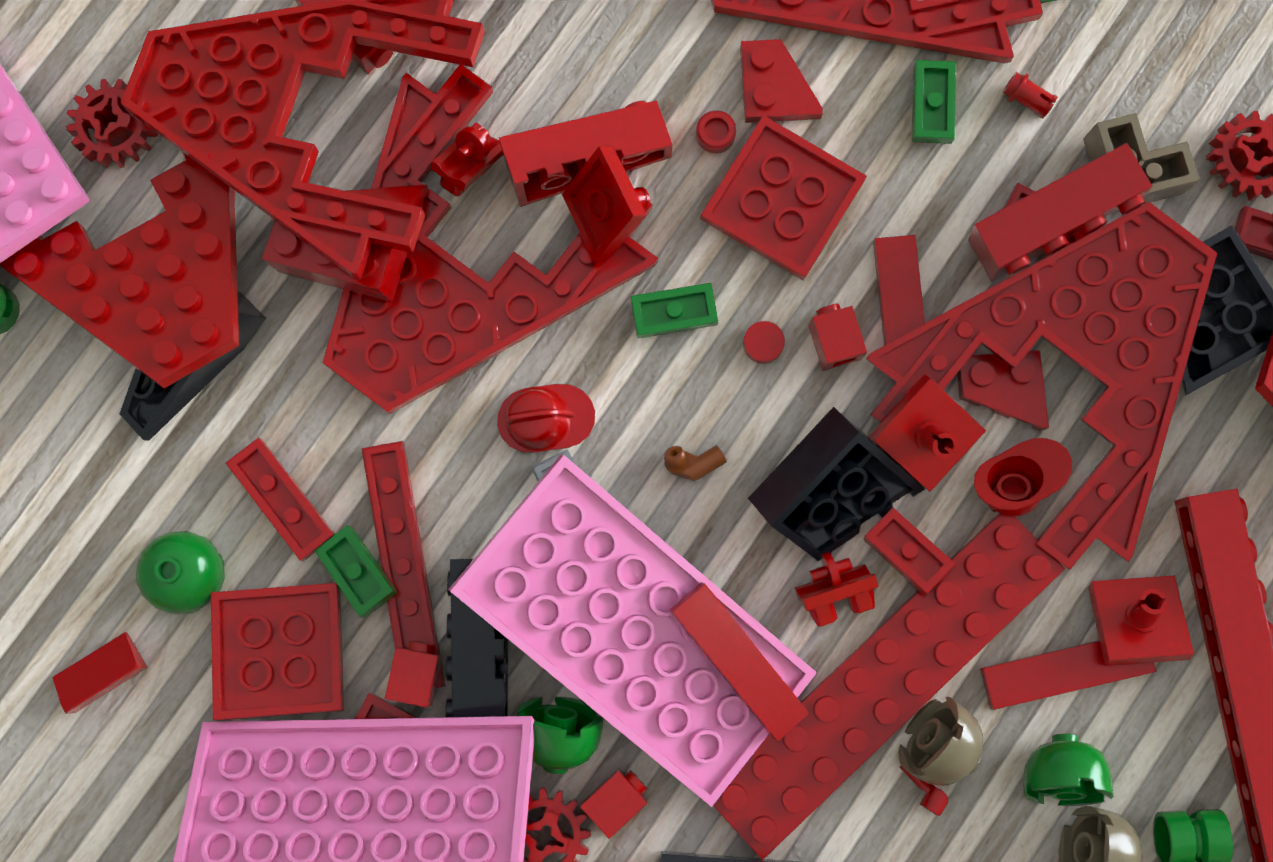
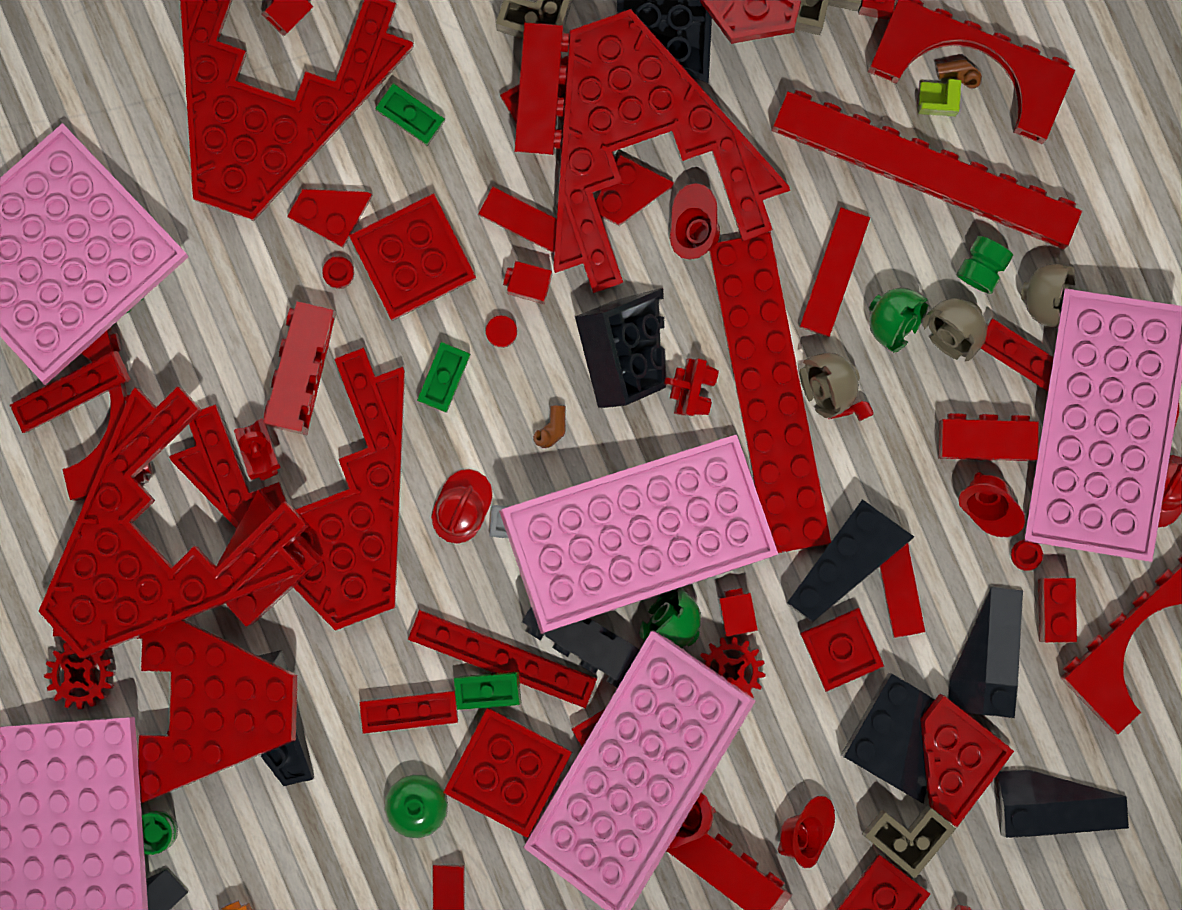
camera: 55 degrees left, 5 degrees up
red brick [385,641,443,707] -> none
red tile [562,145,650,263] -> none
red tile [669,582,809,741] -> none
red plate [864,508,956,597] -> none
red tile [868,375,986,492] -> none
red pin [1003,72,1058,119] -> none
red tile [1088,575,1194,666] -> none

